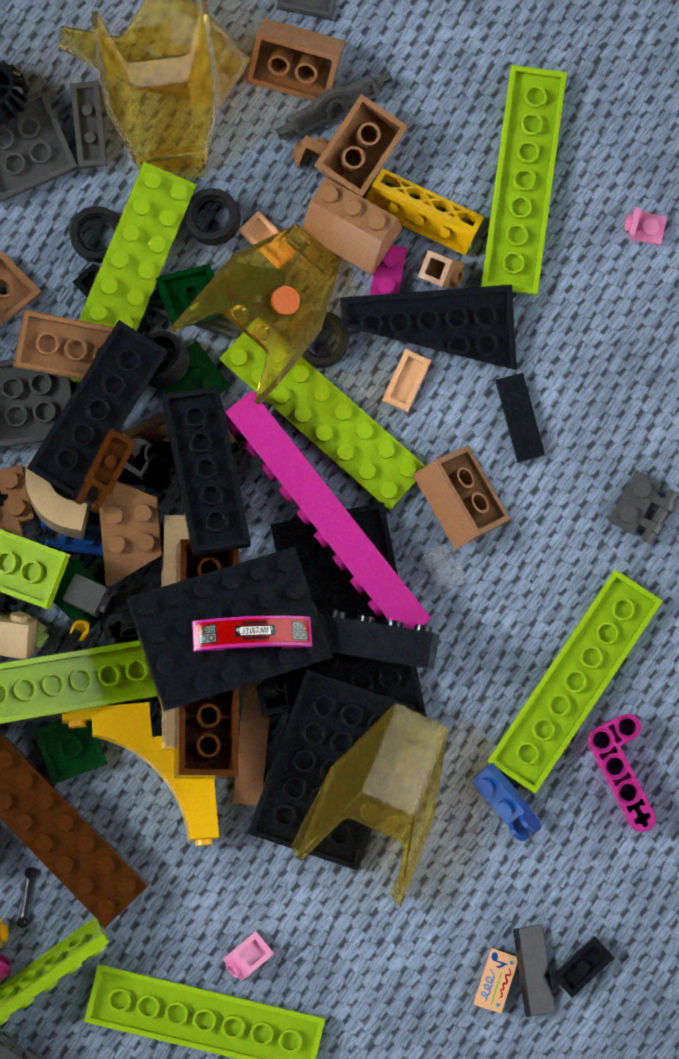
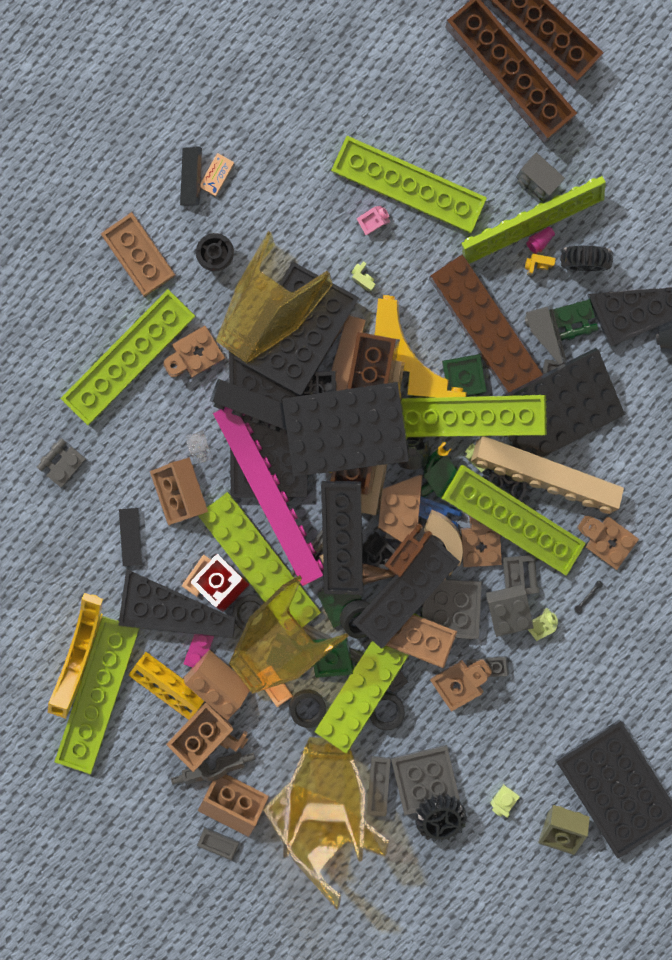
camera: 170 degrees left, 5 degrees up
black hinge [17,867,36,928] -> none
dark grey brick [63,573,112,618] -> none
slope [192,616,312,652] -> none
orange piece [271,286,300,315] -> none
medium nougat brick [418,250,465,289] -> none
blue hinge [470,763,541,842] -> none
black plate [551,935,614,998] -> none
dark pink beam [587,714,656,832] -> none
bright pink bracket [623,207,667,246] -> none
none -> yellow arch [47,593,103,719]
none -> medium nougat tile [101,212,176,297]
none -> medium nougat plate [164,326,225,378]
none -> red slope [191,554,249,612]
none -> black cone [196,233,234,272]
none -> yellowish green bracket [351,261,375,293]

